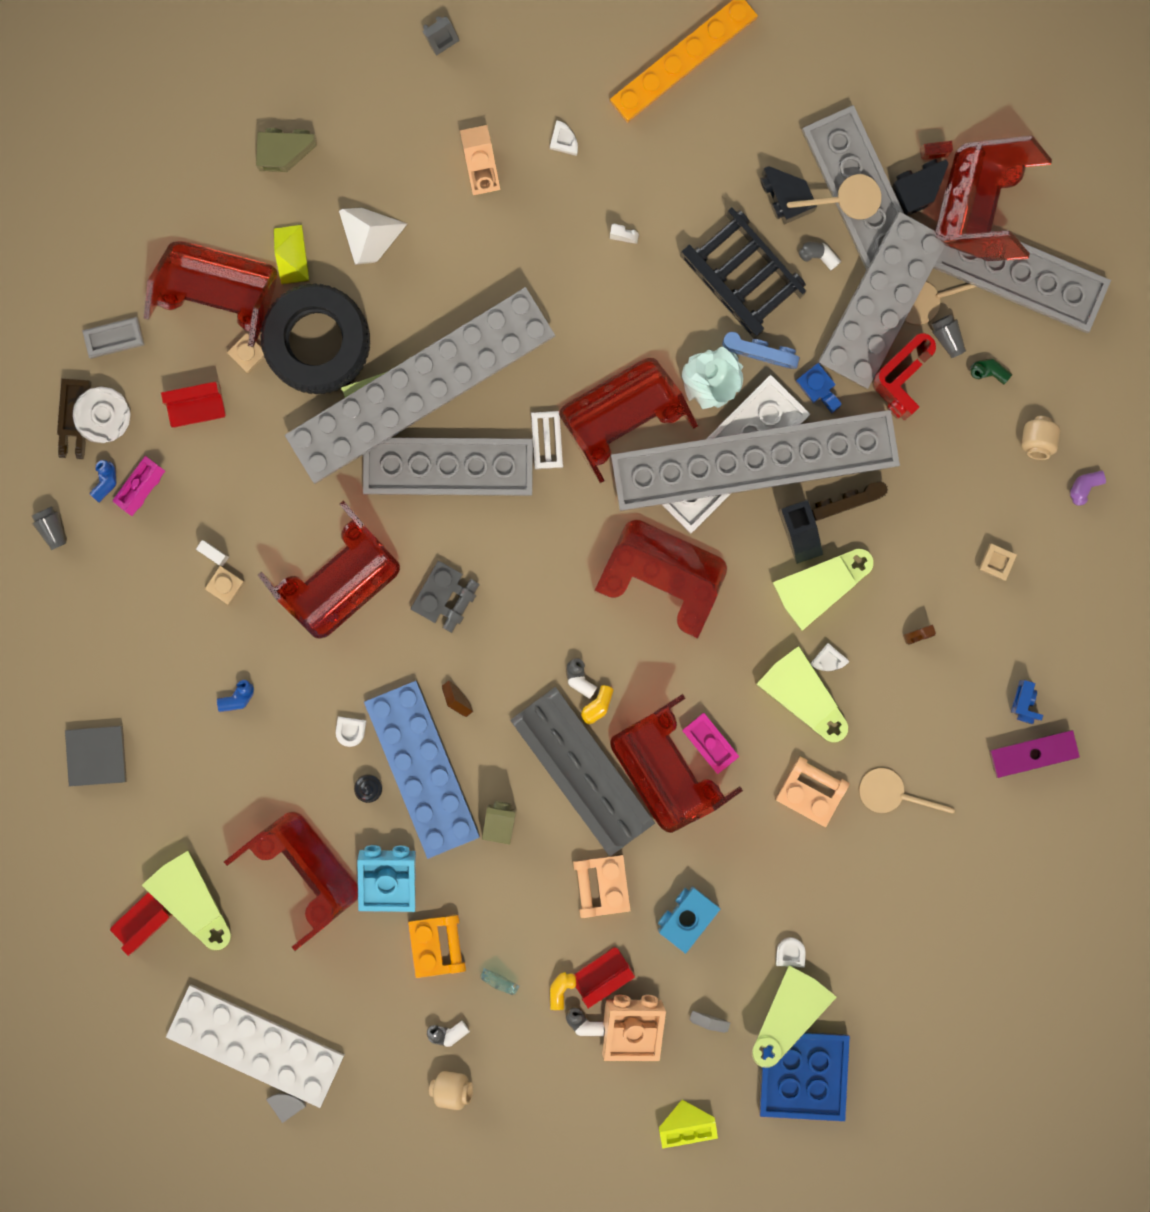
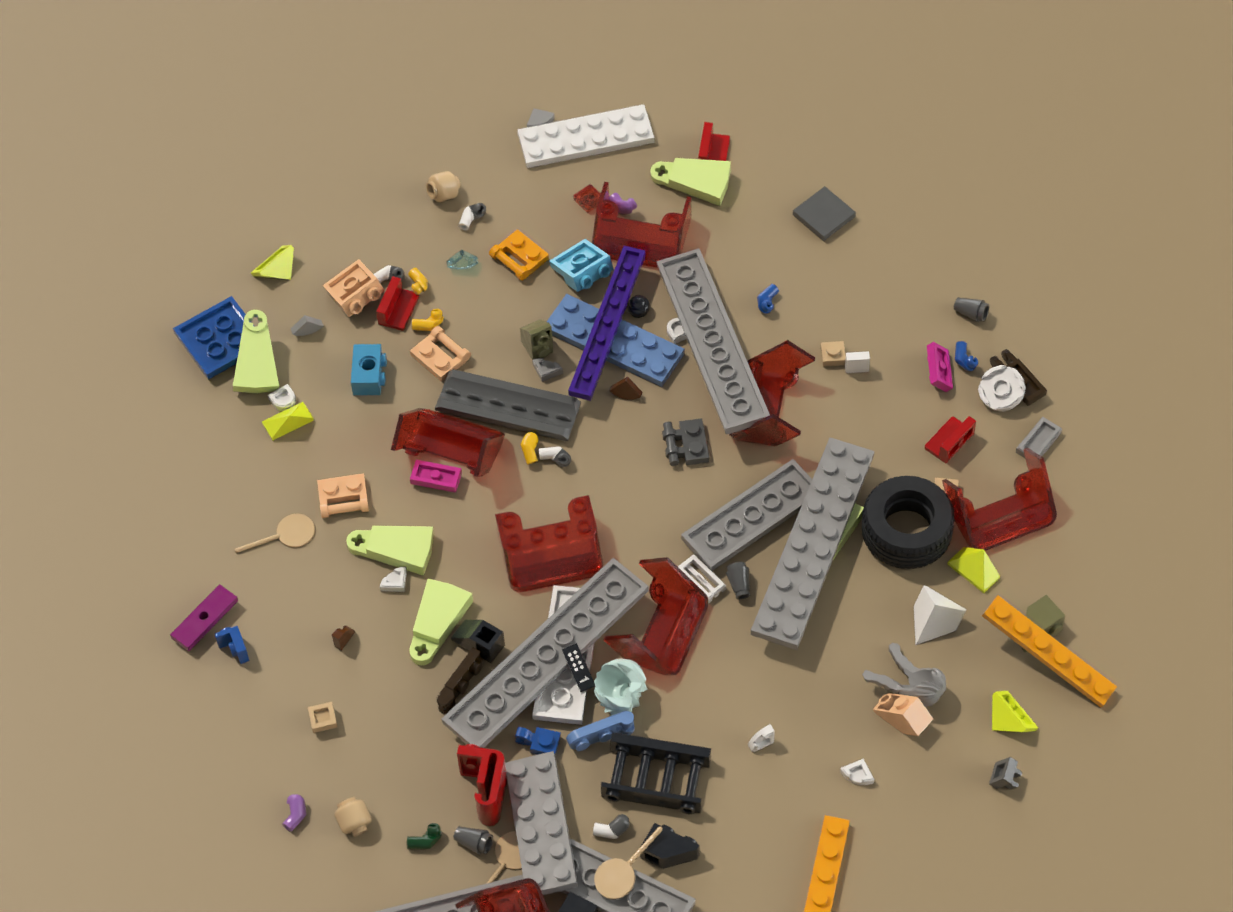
camera: 145 degrees right, 30 degrees down
none -> neon yellow slope [262,402,314,441]
none -> yellow arm [412,309,444,331]
none -> light grey tile [532,358,563,381]
none -> black sticker [562,643,595,692]
none -> dark purple plate [568,246,645,401]
none -> clear red tile [573,184,605,213]
none -> medium lavender arm [609,193,637,214]
none -> light grey plate [657,248,771,435]
none -> dark grey cone [726,562,751,600]
none -> light grey hair [862,643,946,707]
none -> light orange plate [982,595,1117,708]
none -> neon yellow slope [992,691,1038,732]

